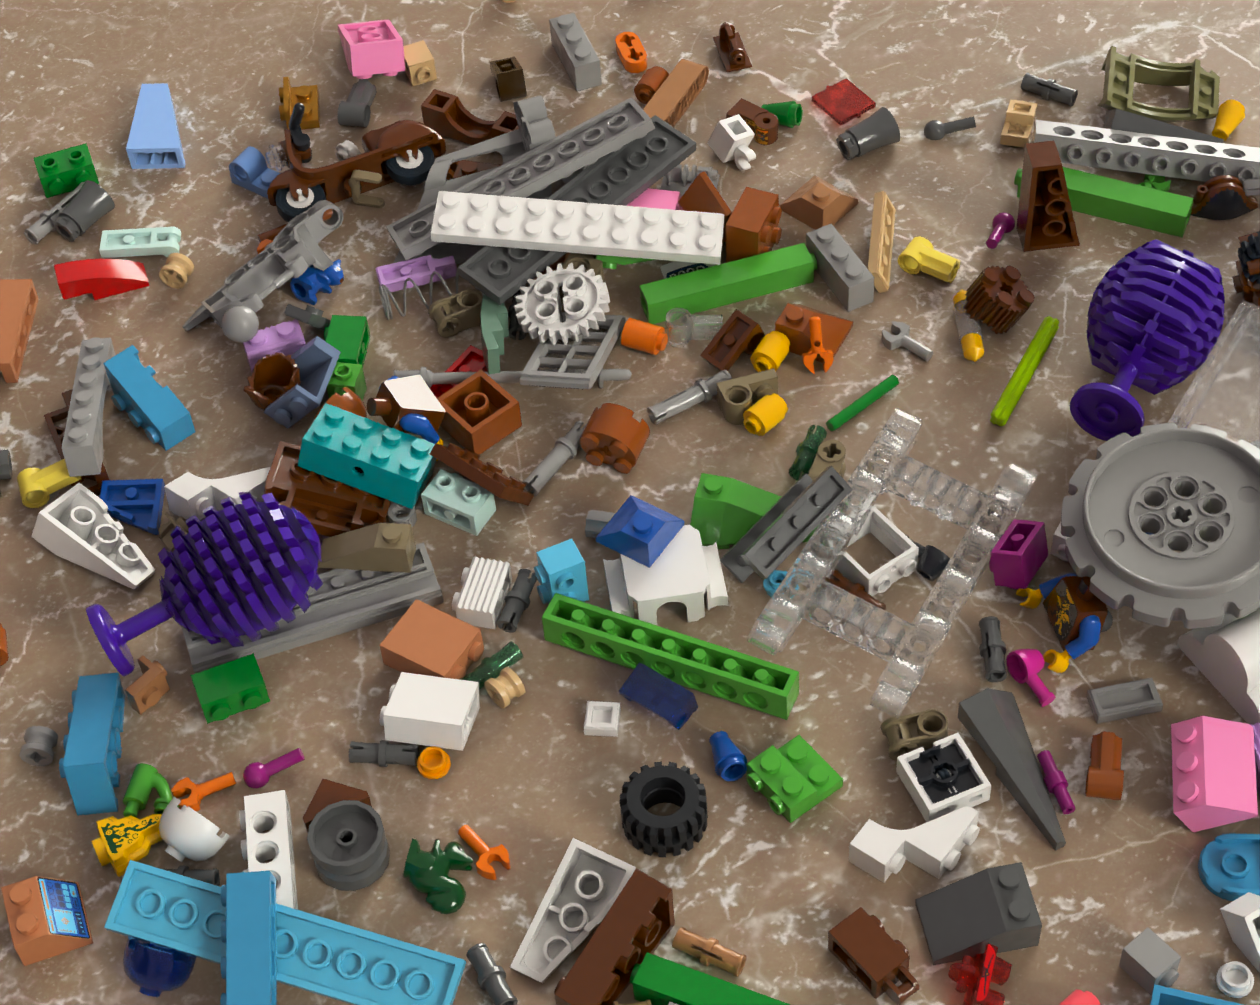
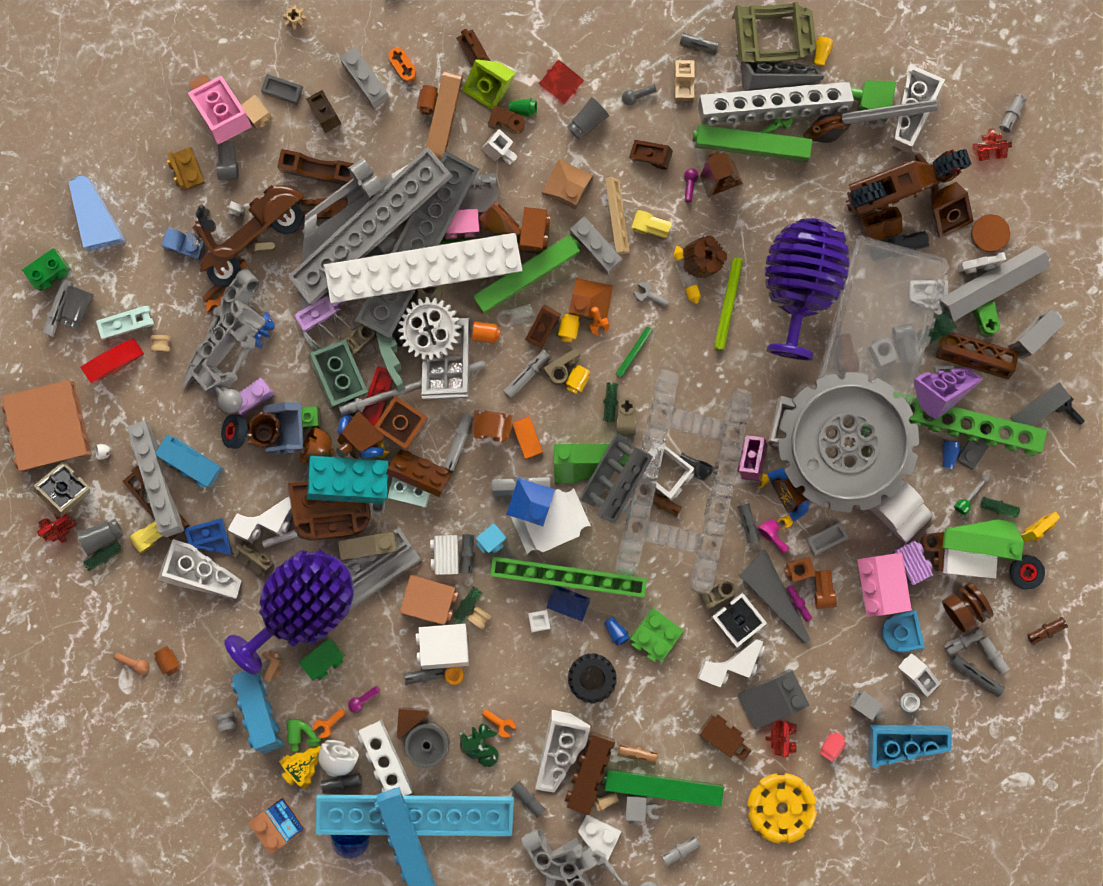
camera: 20 degrees left, 35 degrees up
dark grey plate [284,304,331,330] -> none
green brick [324,315,370,367] -> none
none -> white hinge [95,444,110,460]
none -> black bush [221,414,248,449]
none -> dark grey tile [261,74,303,105]
none -> sand green slope [308,339,368,410]
none -> lime slope [462,60,516,110]
none -> orange tile [512,416,543,459]
none -> reddish brown plate [629,140,673,170]
none -> dark orange brick [784,557,816,582]

